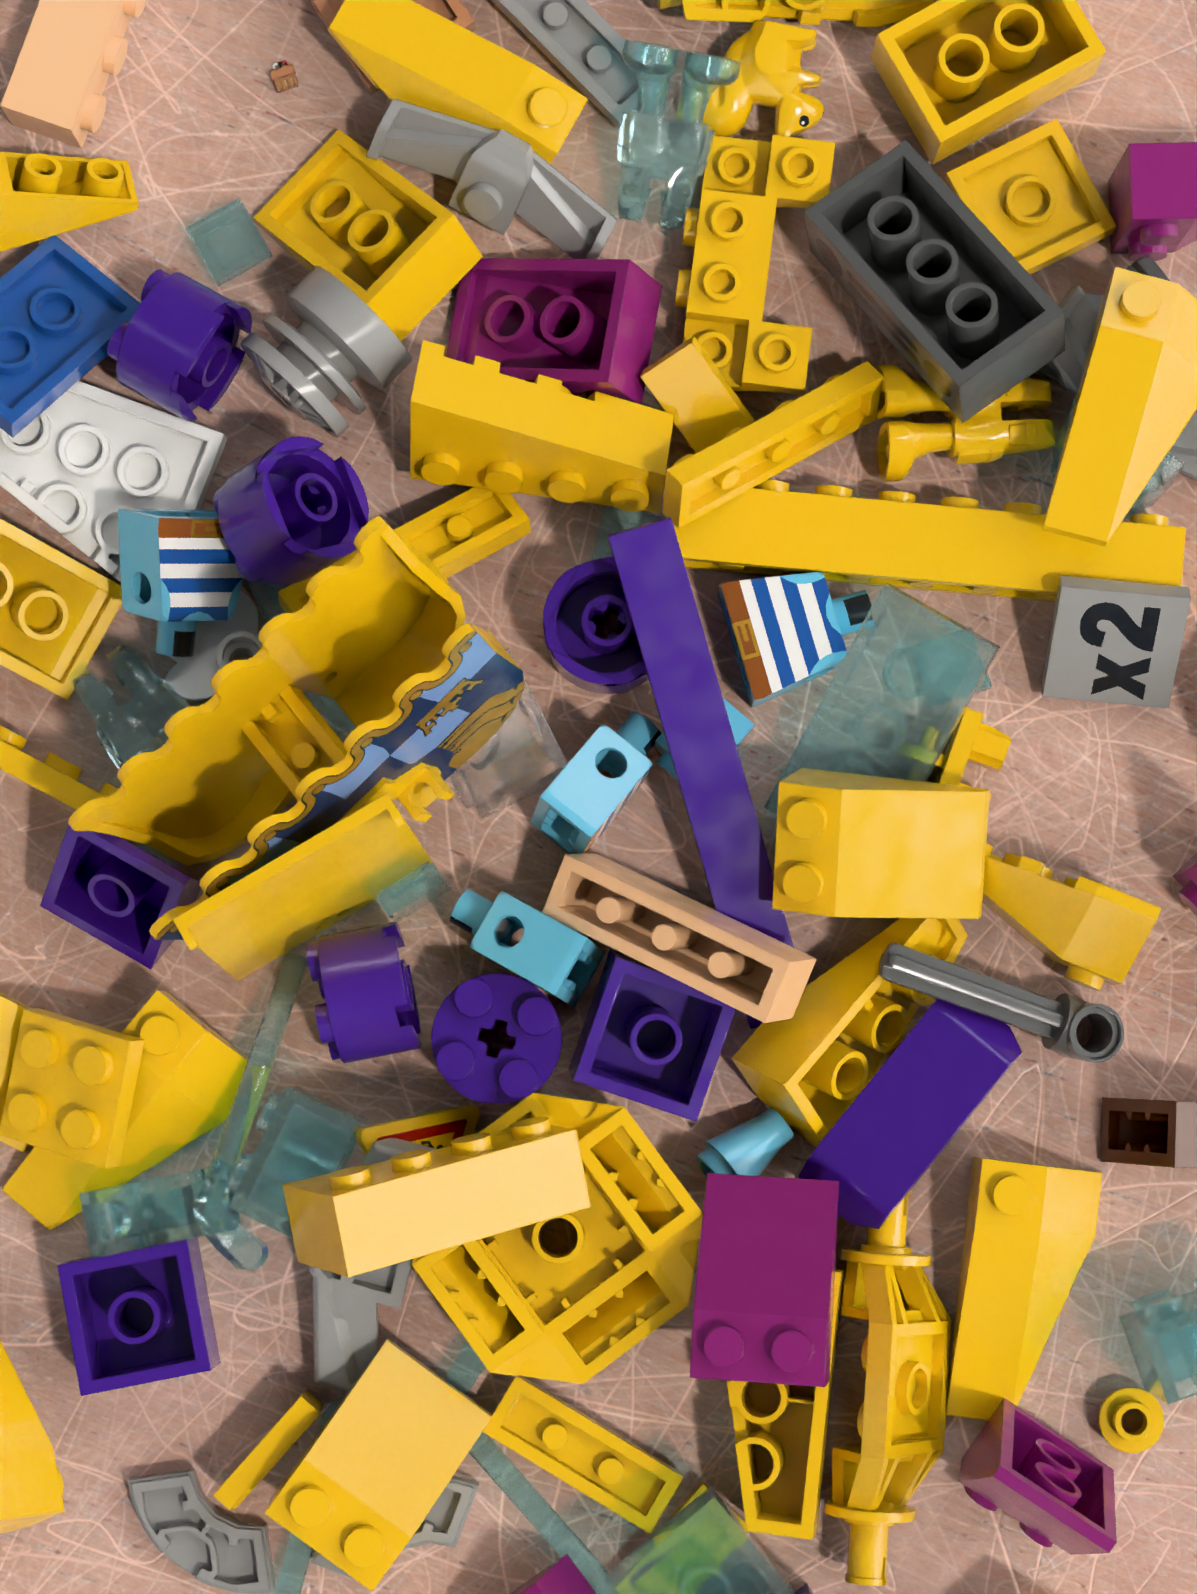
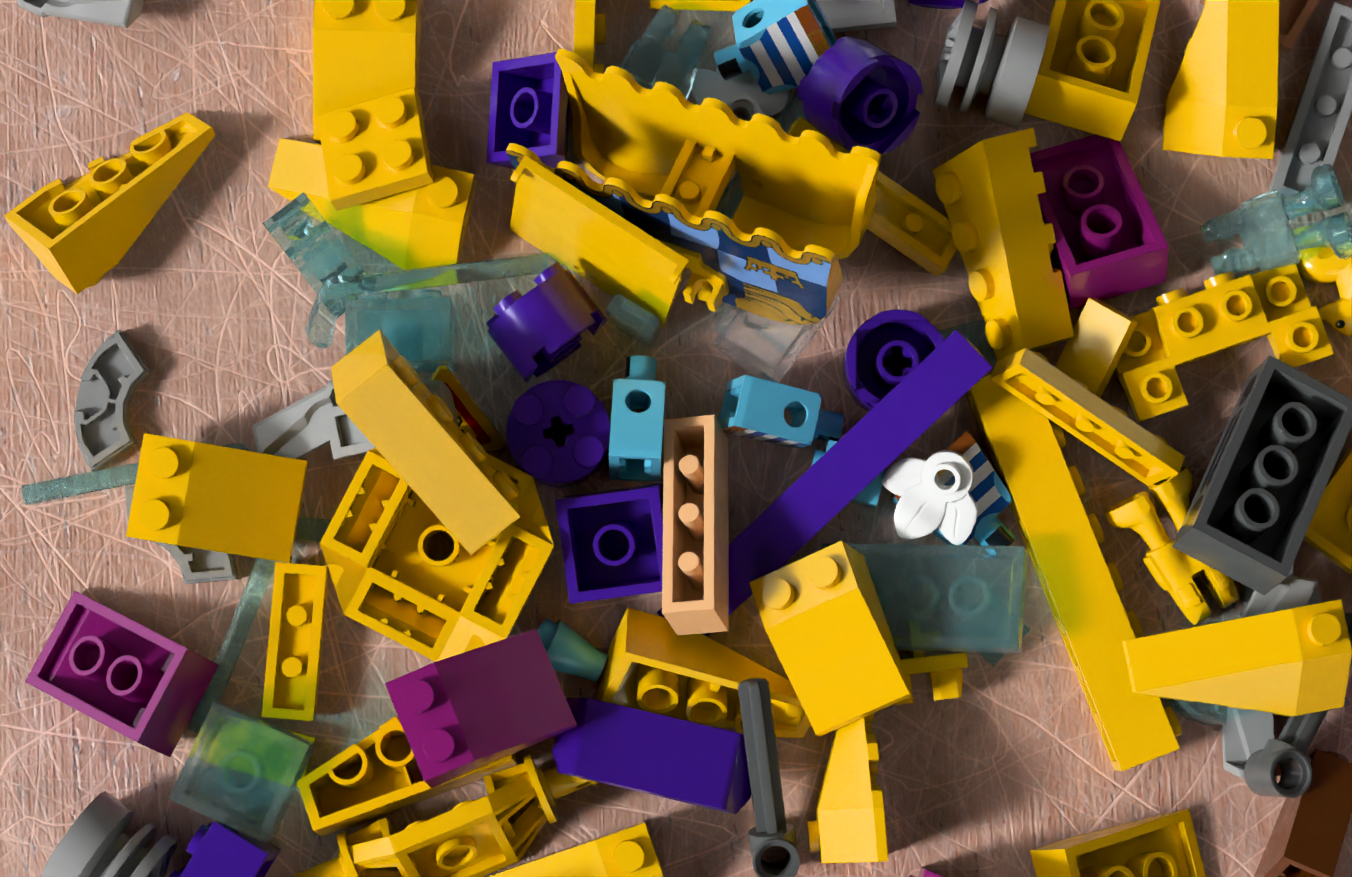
camera: 60 degrees right, 0 degrees up
dark purple brick [57,1235,221,1396] -> none
yellow tile [213,1389,324,1511] -> none
light grey plate [366,99,617,259] -> none
light grey tile [1041,576,1191,708] -> none
none -> white plate [881,450,978,546]

